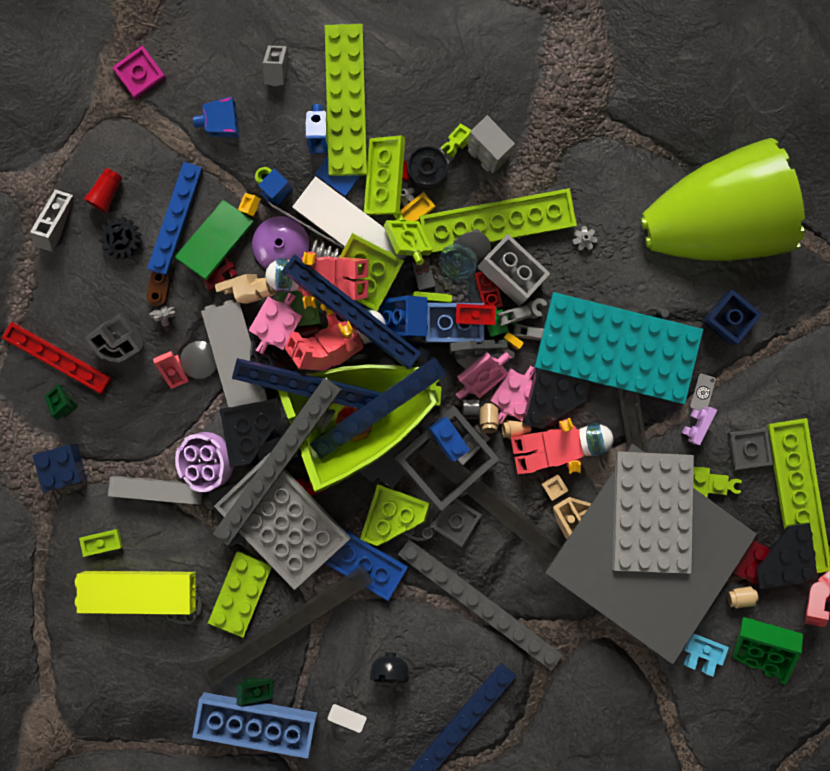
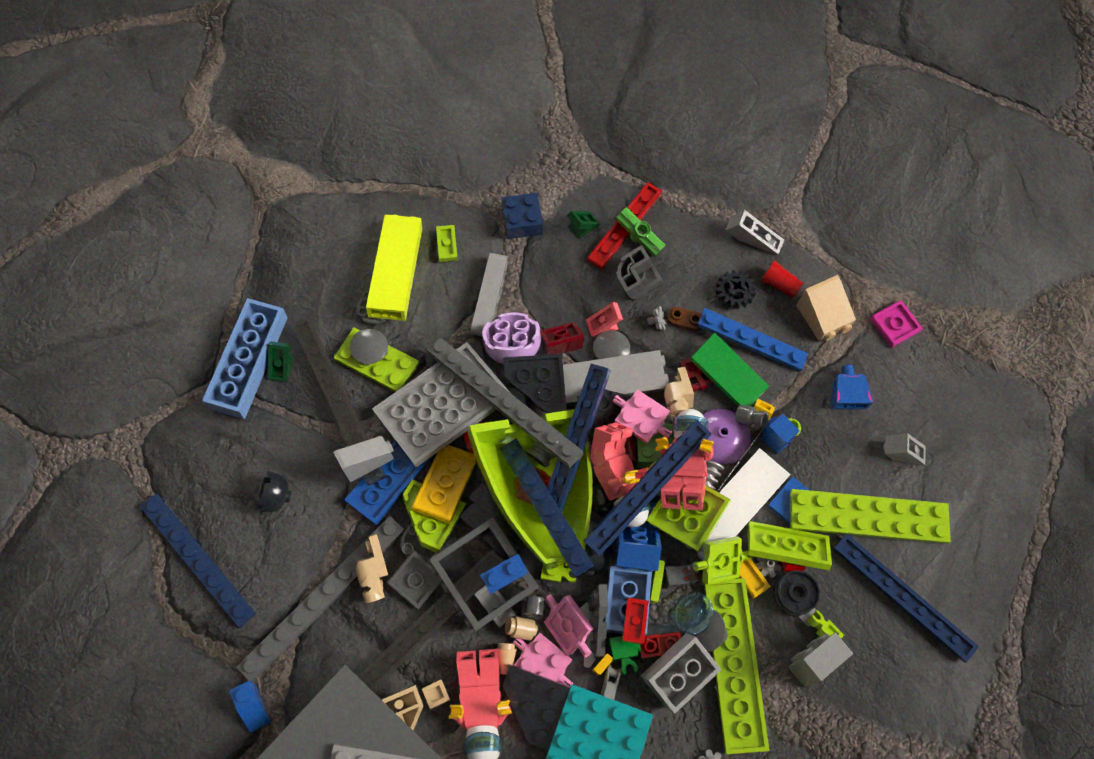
camera: 90 degrees right, 20 degrees down
blue torso [306,104,328,154] -> none
white sticker [328,704,366,733] -> none
light grey piece [496,298,548,326] -> none
none -> blue slope [229,680,271,733]
none -> light grey slope [333,436,394,482]
none -> dark grey dish [350,329,388,366]
none -> tan plate [355,534,388,603]
none -> yellow tile [411,445,477,524]
none -> dark red slope [540,322,584,355]
none -> bright green piece [615,207,665,257]
none -> dark grey piece [735,404,768,427]
none -> tan slope [796,275,856,342]
none -> dark blue plate [833,534,979,663]

